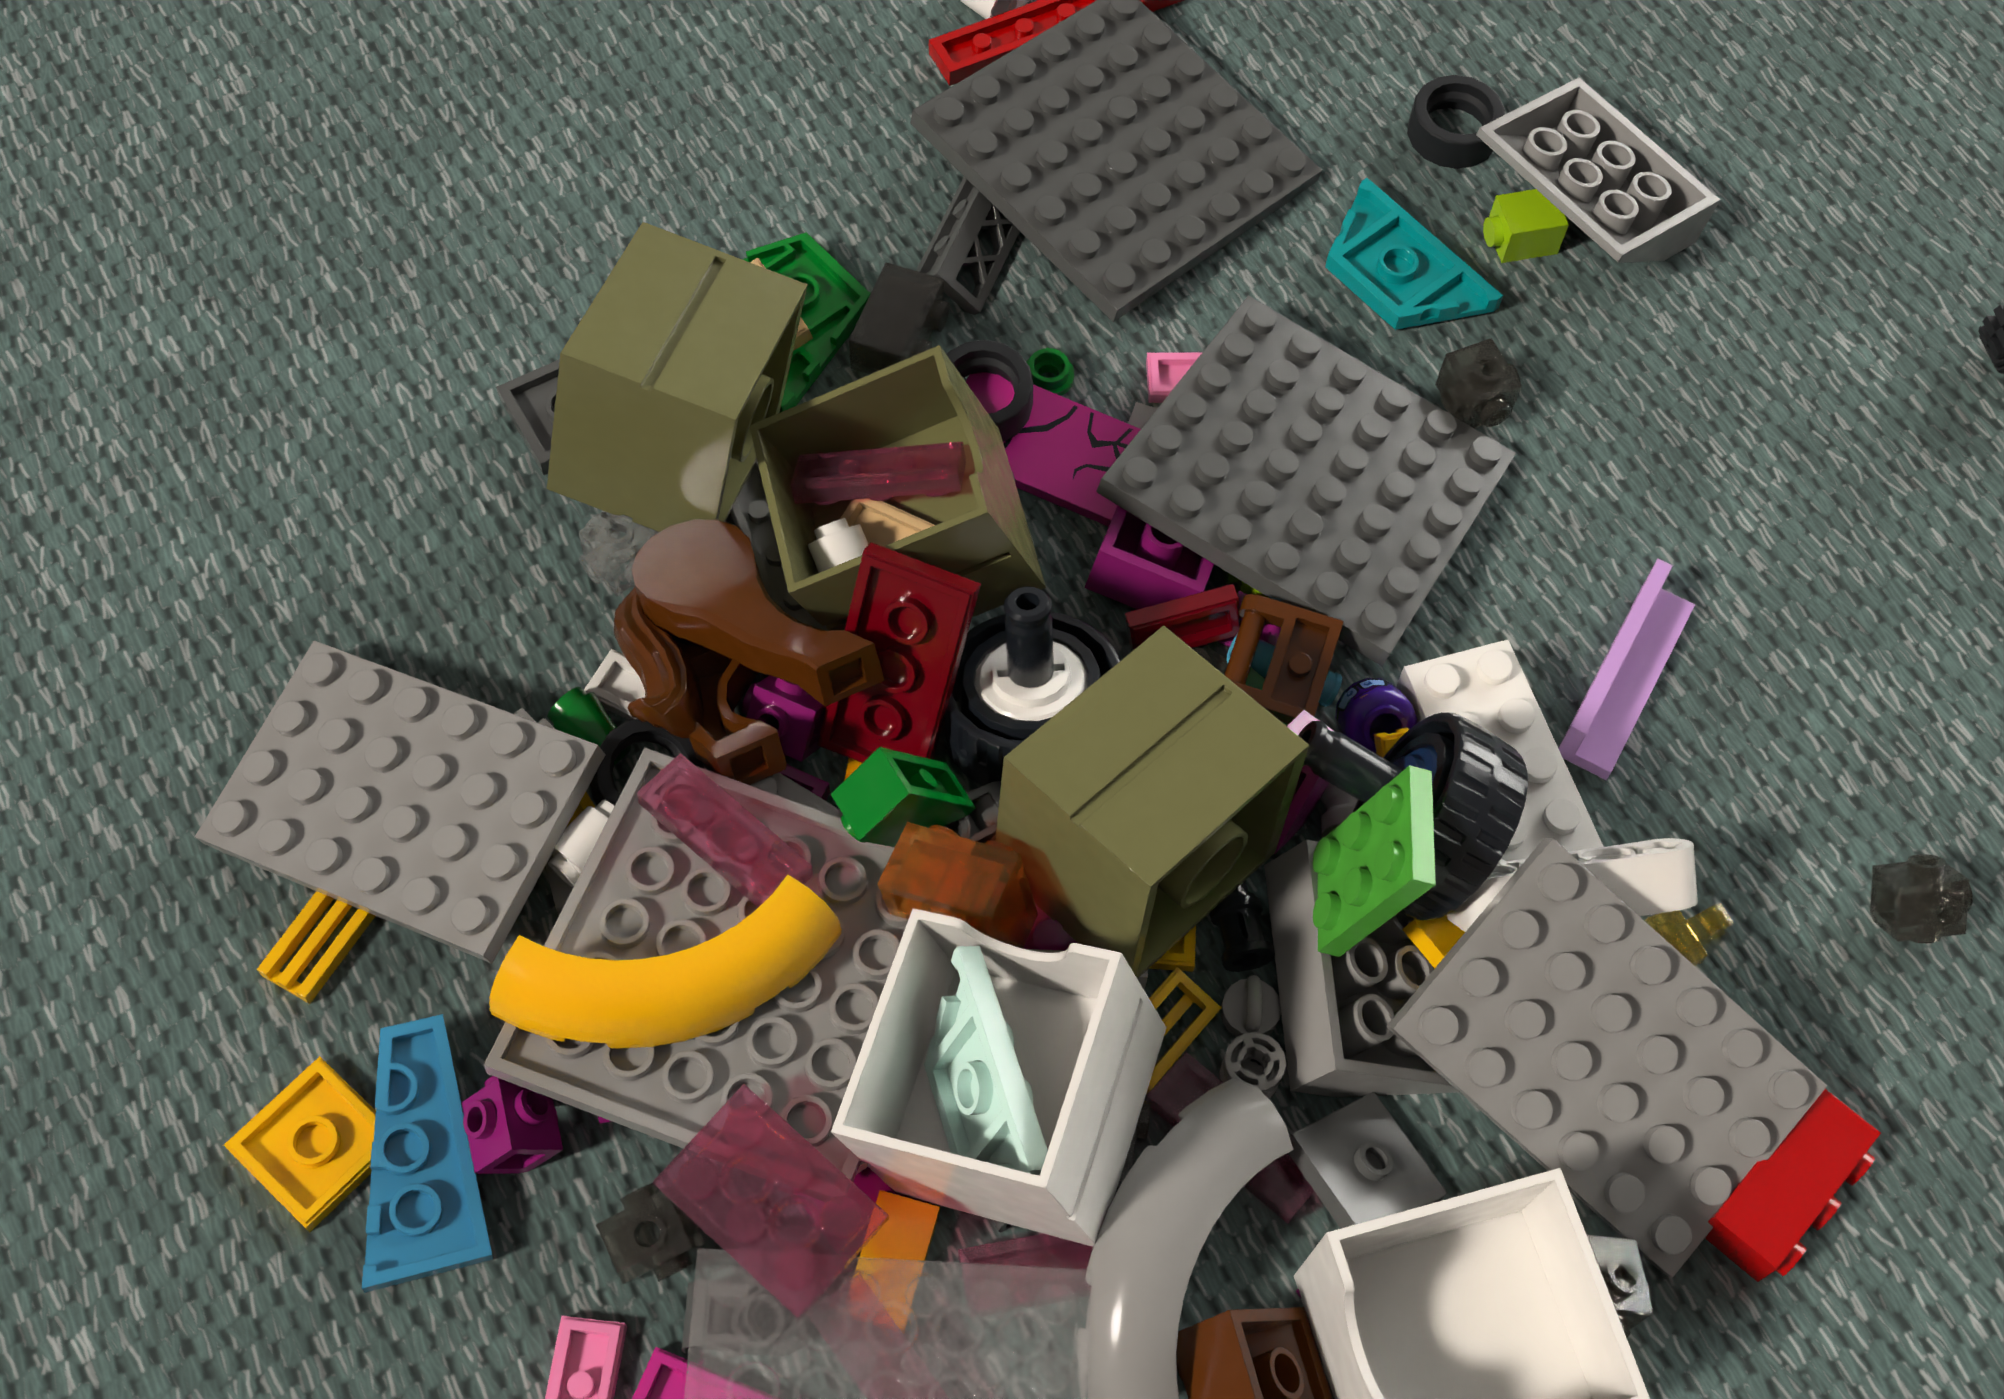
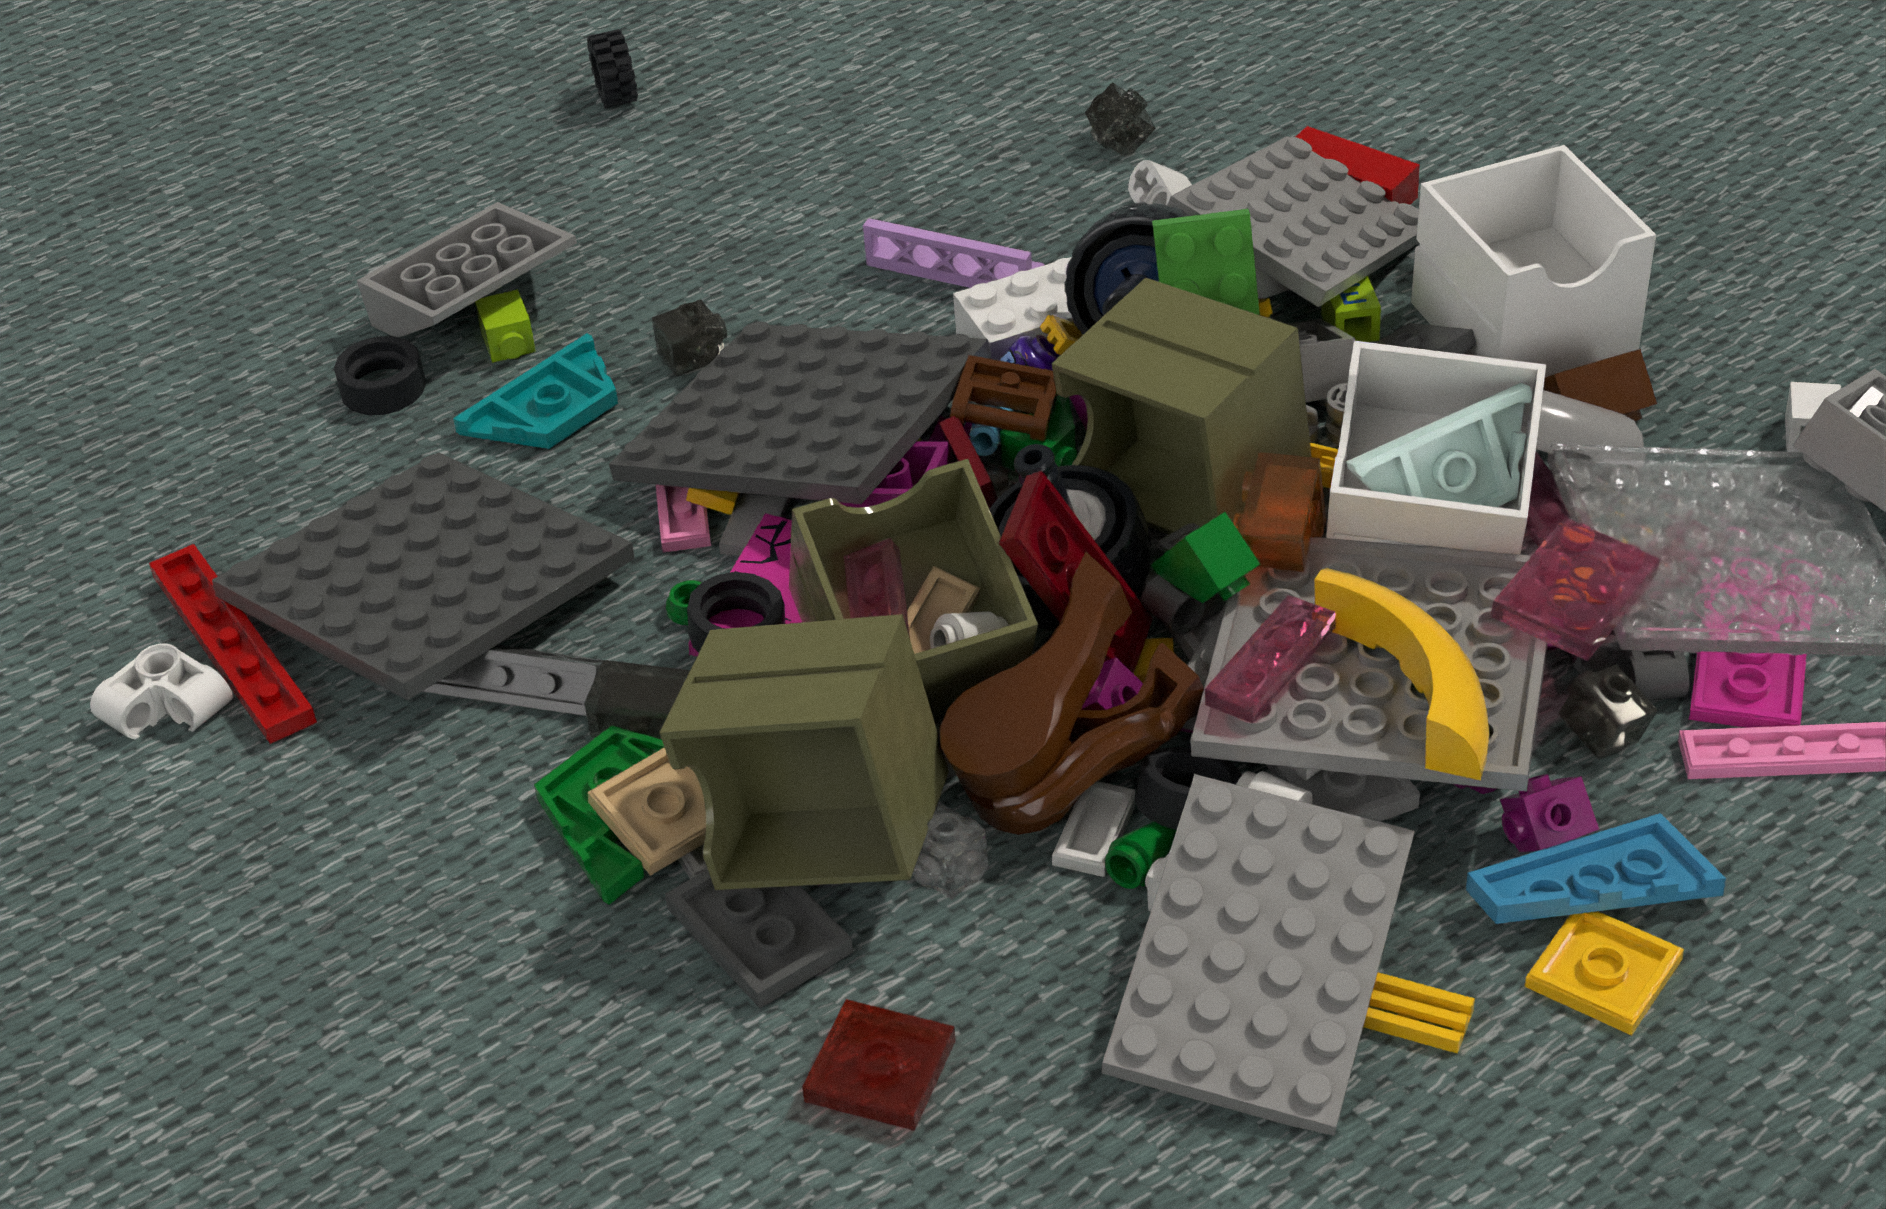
camera: 90 degrees left, 20 degrees down
none -> clear red plate [802,999,956,1131]
none -> lime brick [1321,276,1381,342]

